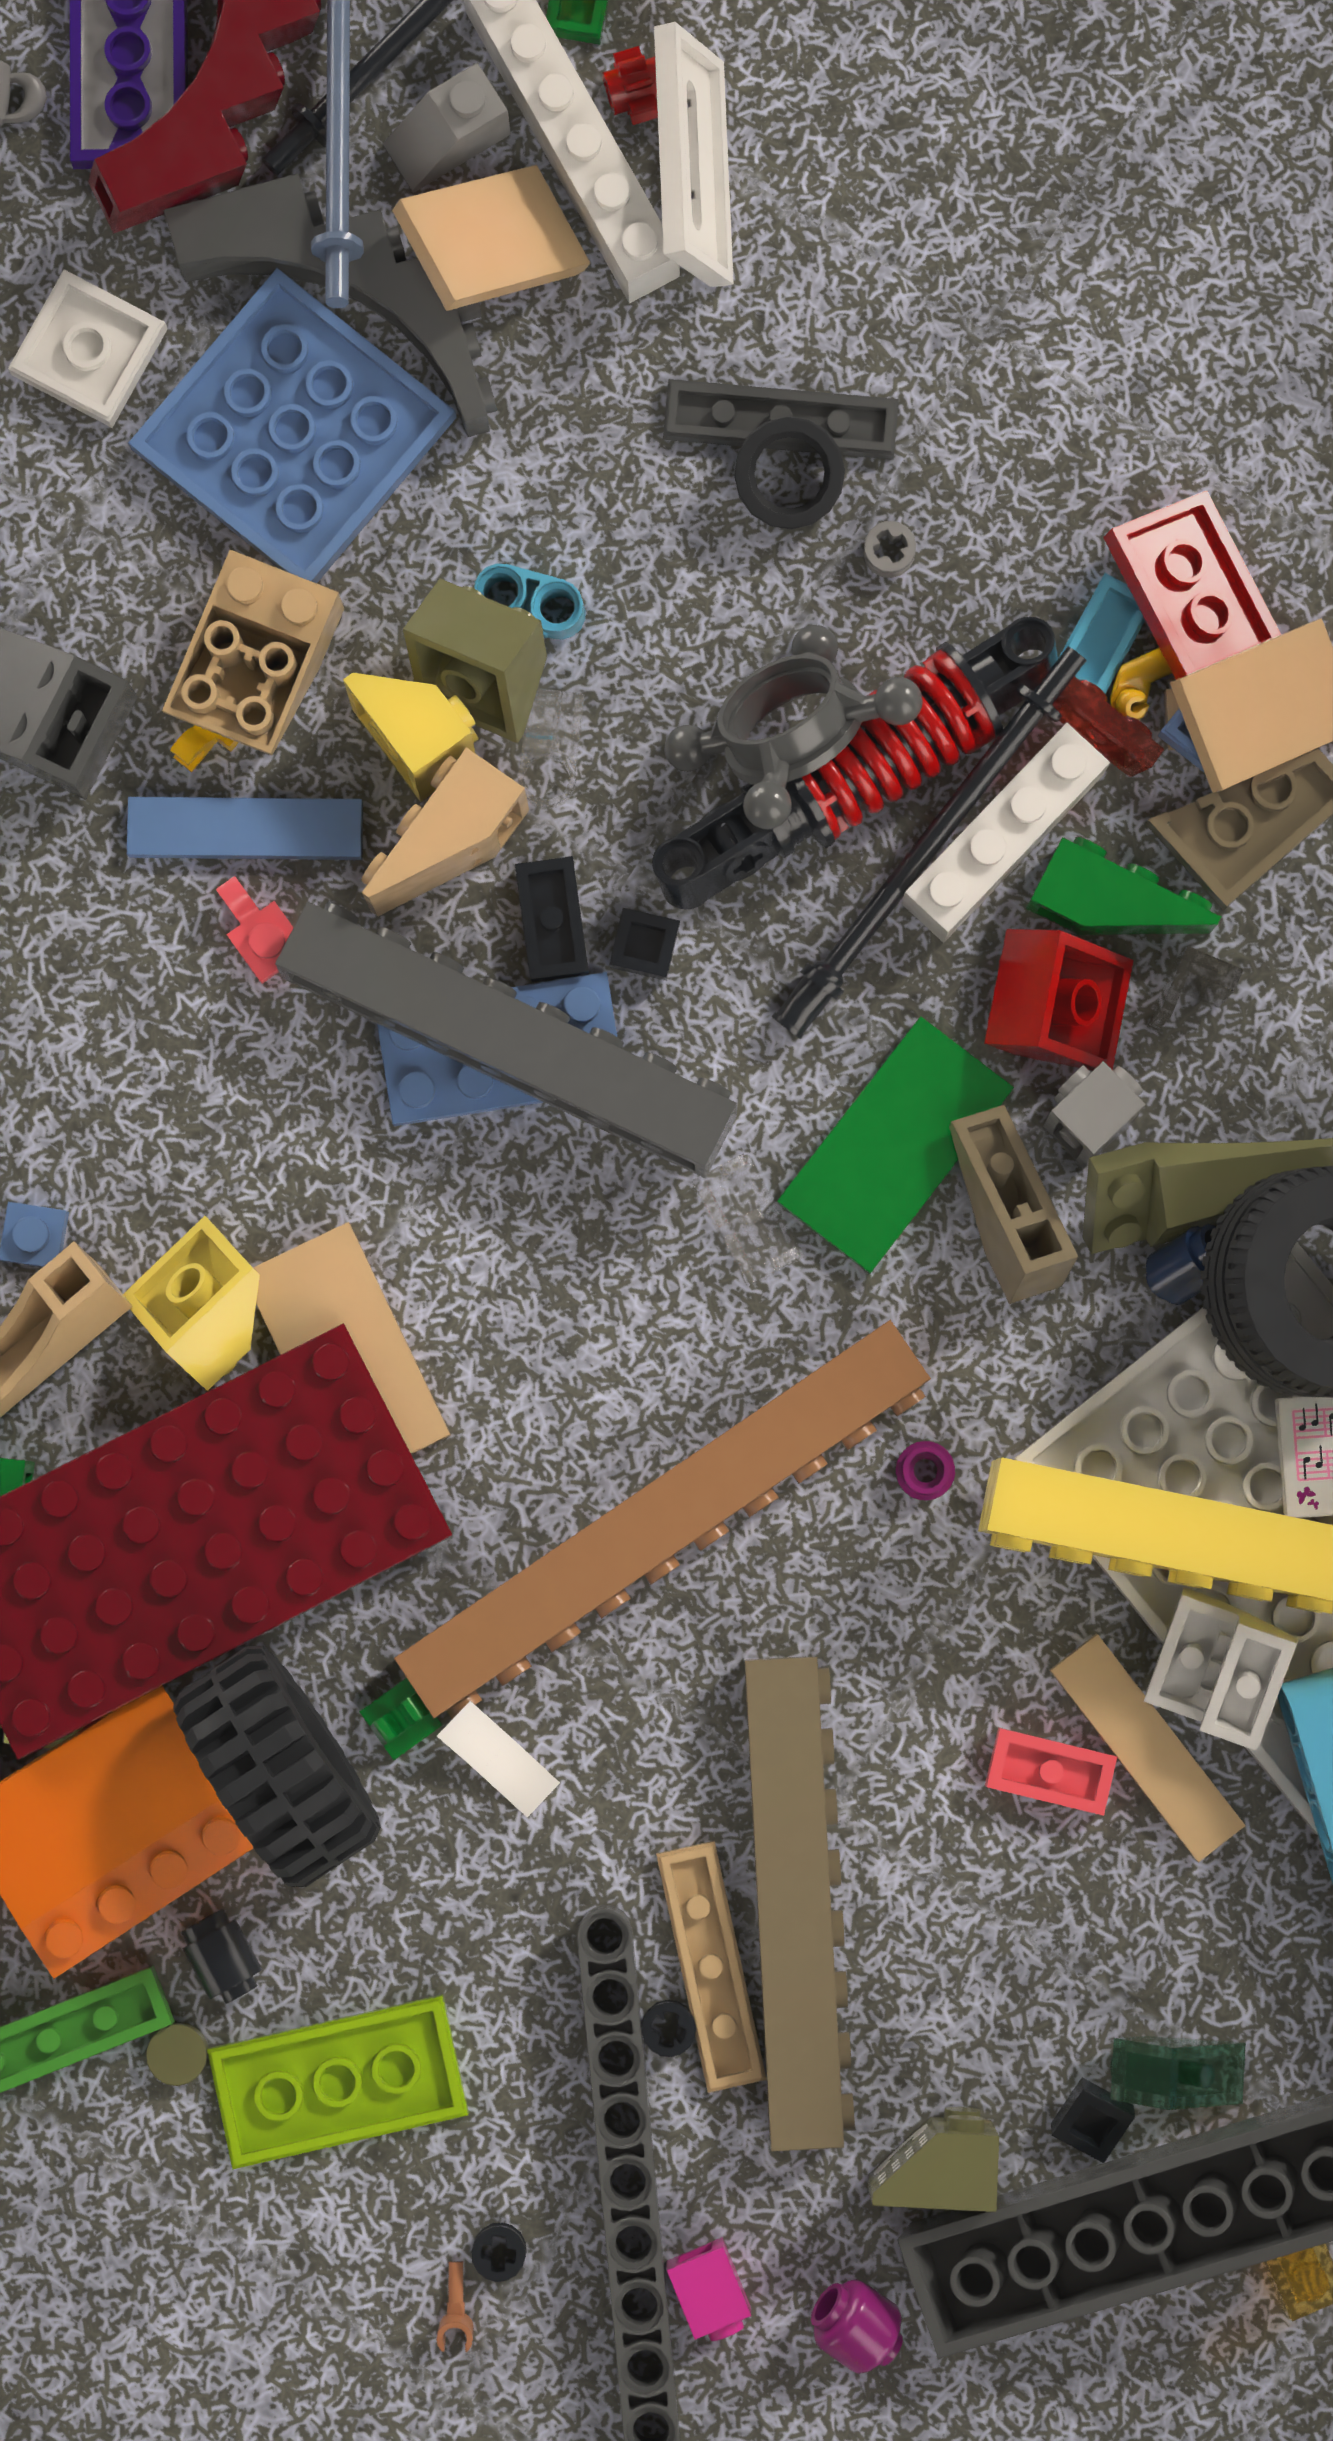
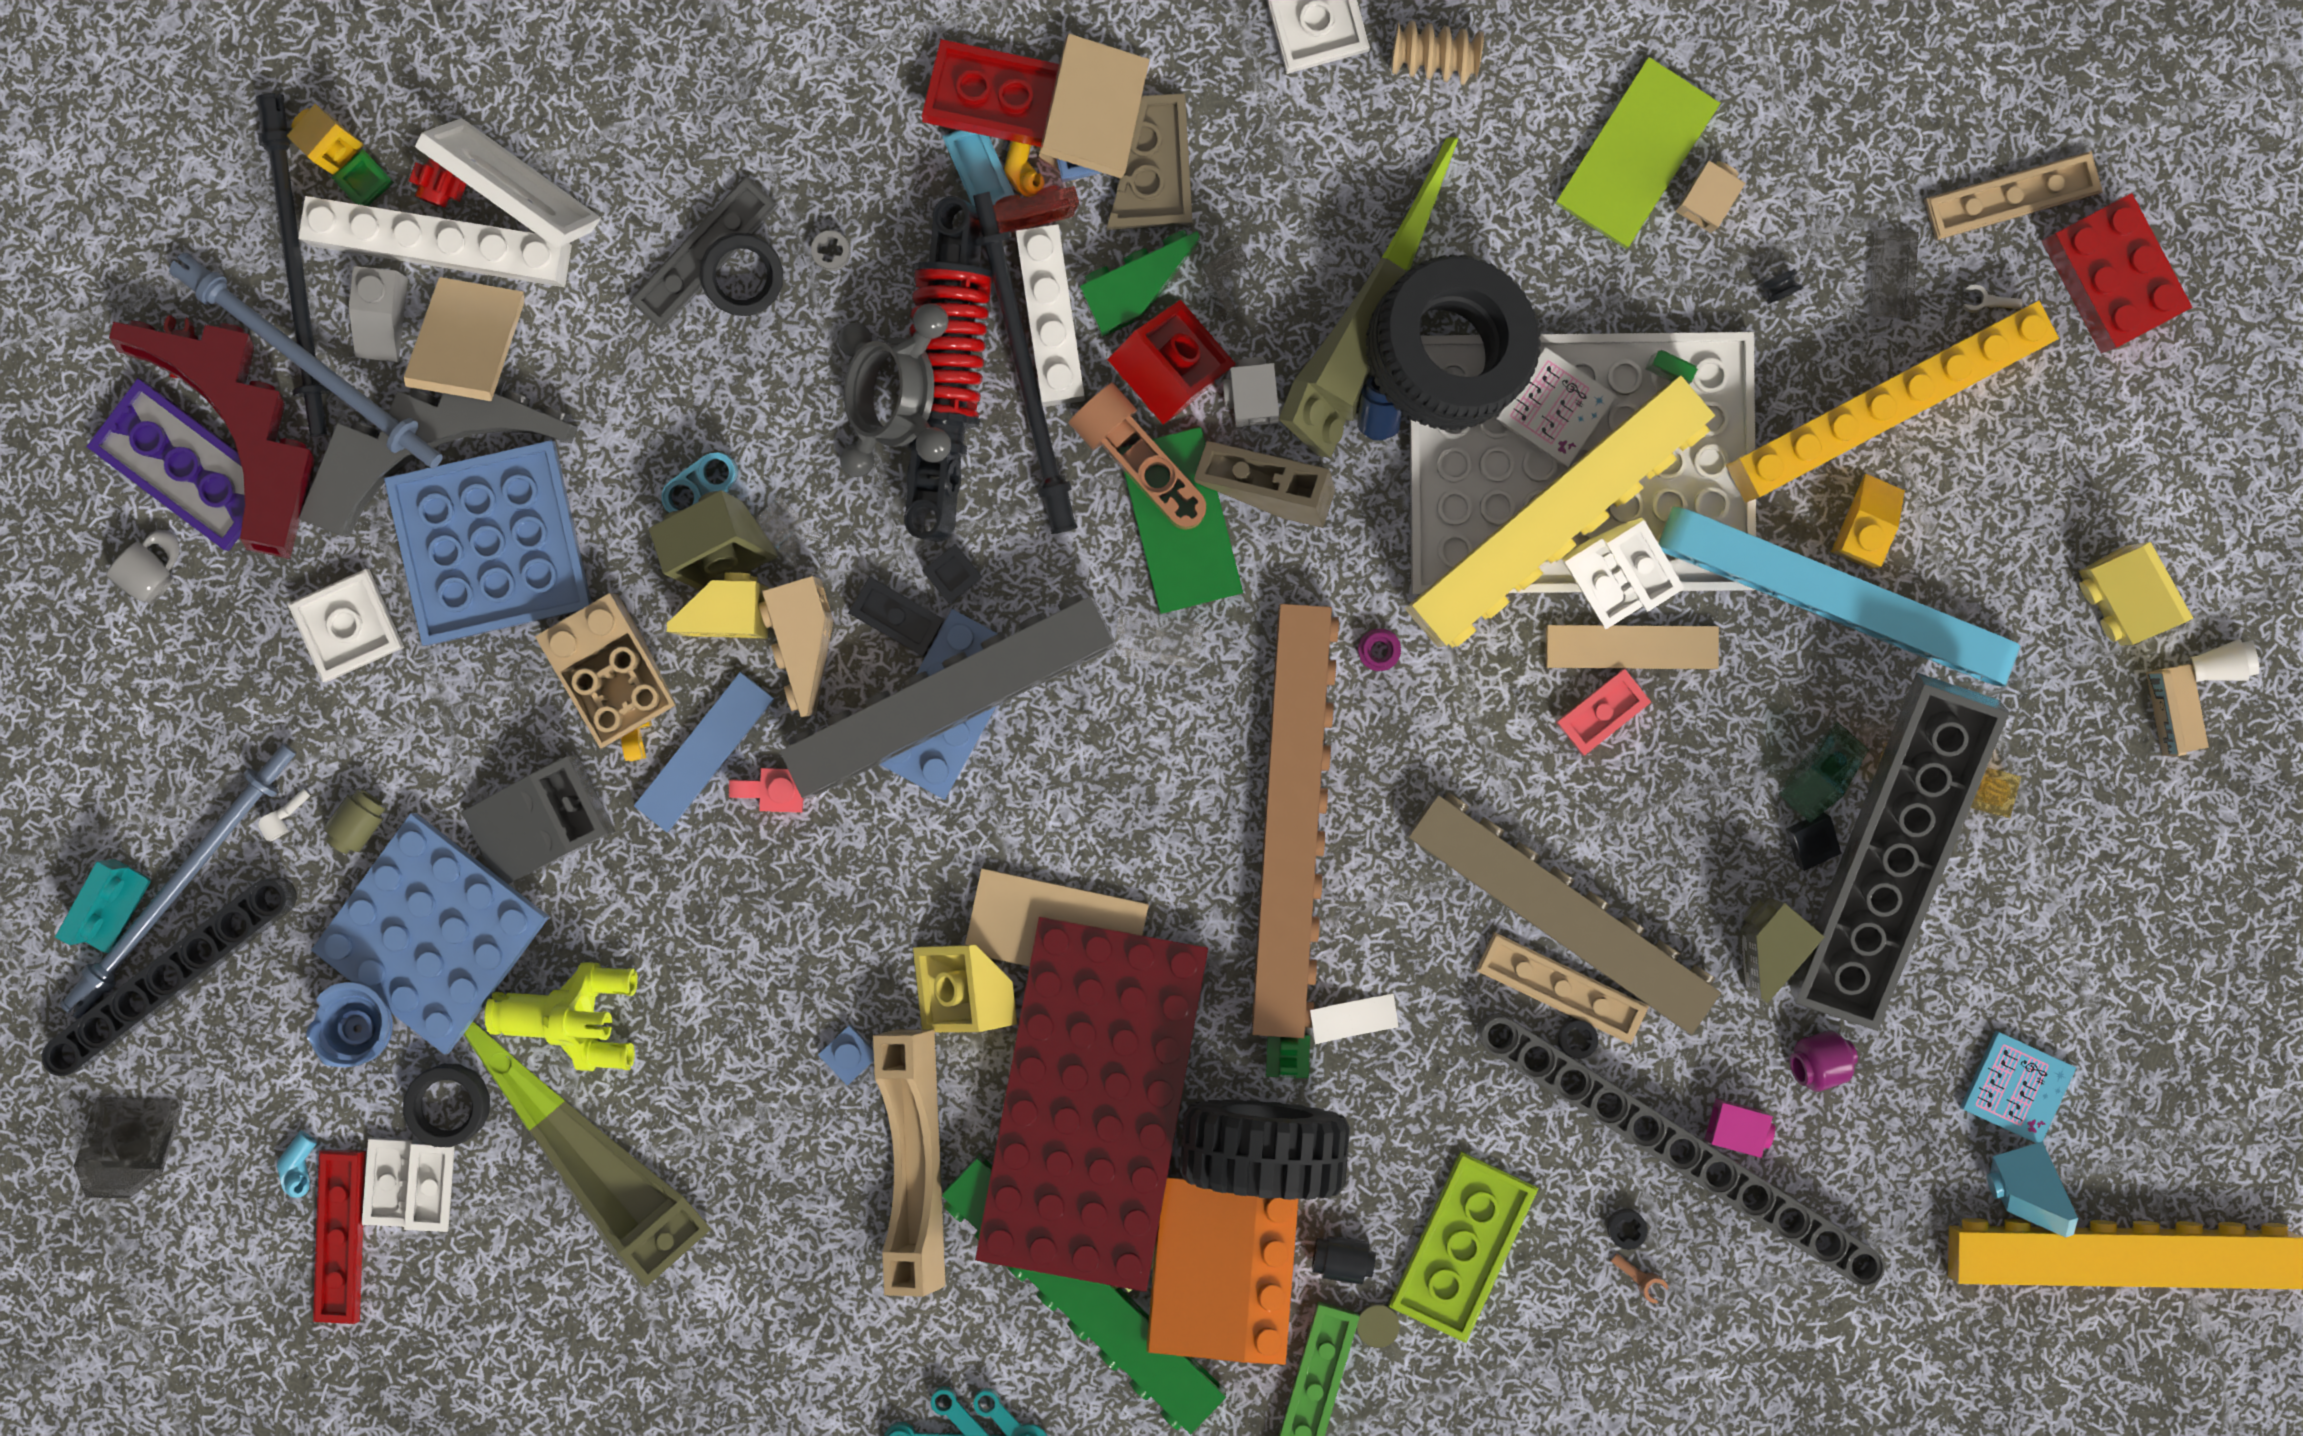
camera: 60 degrees left, 5 degrees up
none -> nougat beam [1068,382,1206,530]

